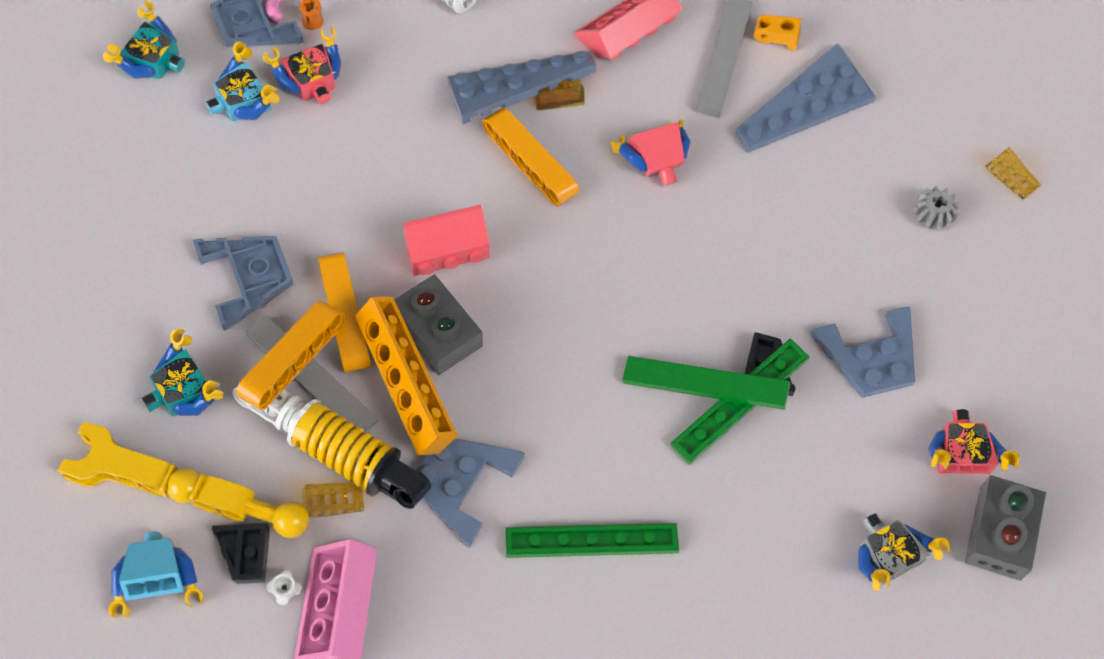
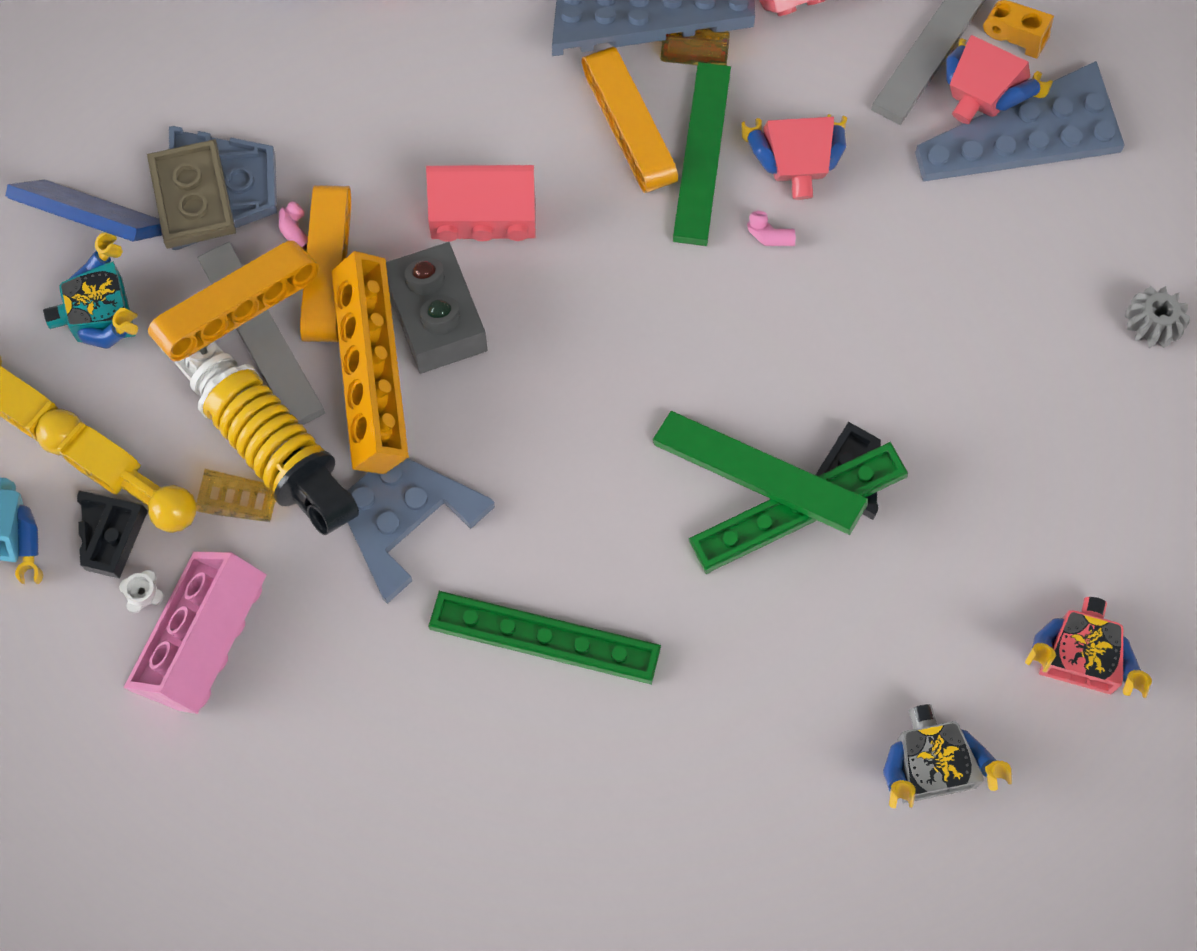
camera: 20 degrees right, 5 degrees up
sand blue wing [811,306,915,398] -> none
dark grey piece [965,475,1046,581] -> none
none -> blue tile [5,179,162,242]
none -> dark tan tile [147,139,236,249]
none -> bright pink arm [279,201,308,250]
none -> green tile [673,62,731,246]
none -> bright pink arm [747,210,796,246]
none -> coral torso [946,35,1053,124]

